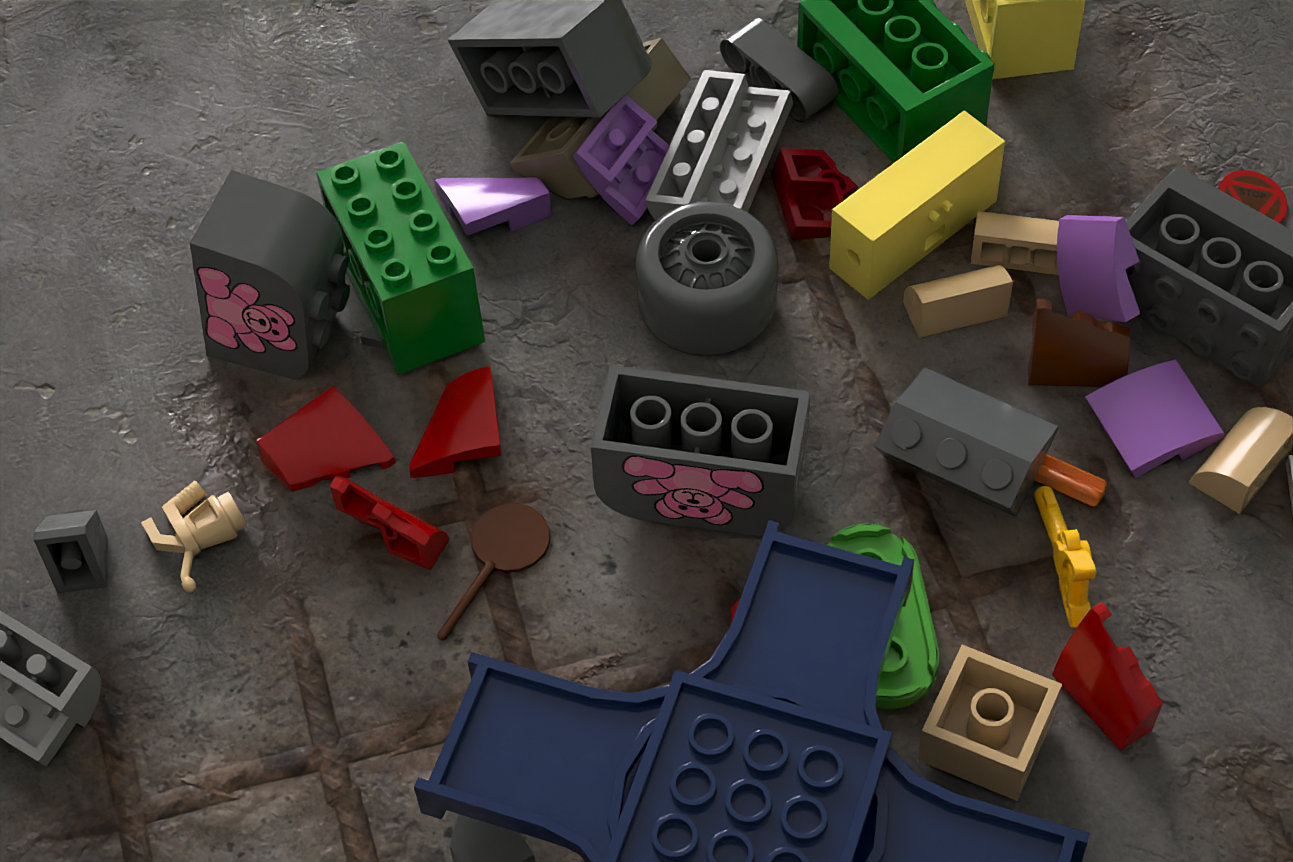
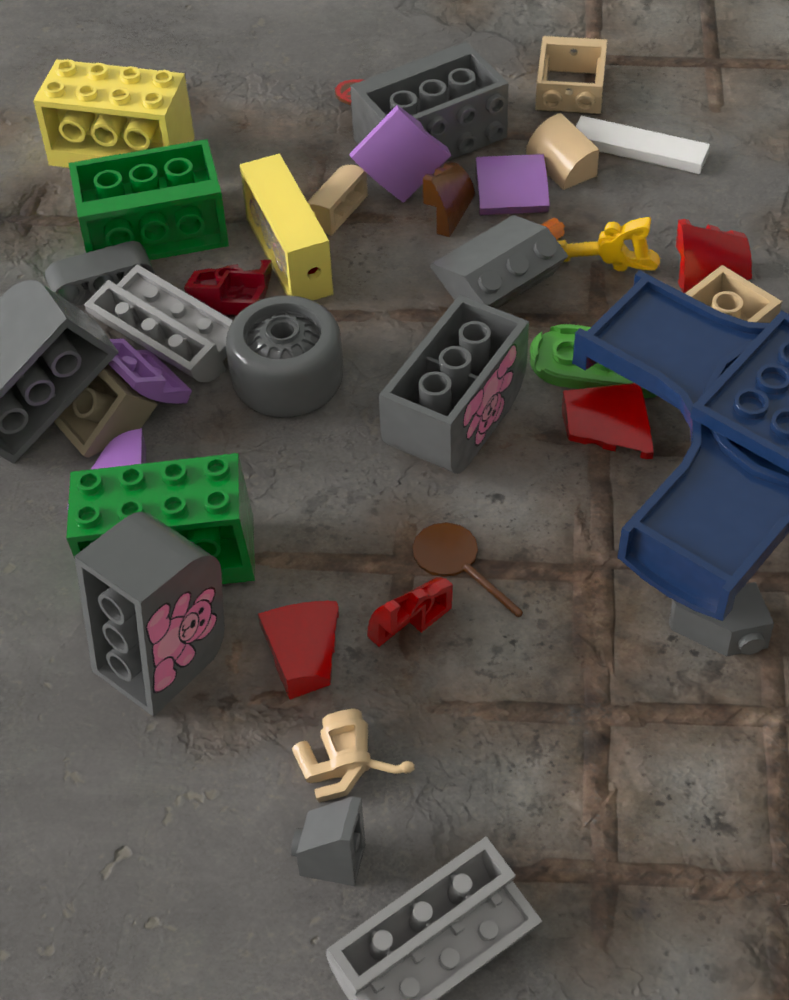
camera: 70 degrees left, 5 degrees down
red slope [409,366,502,479] -> none
tan brick [903,265,1013,338] -> none

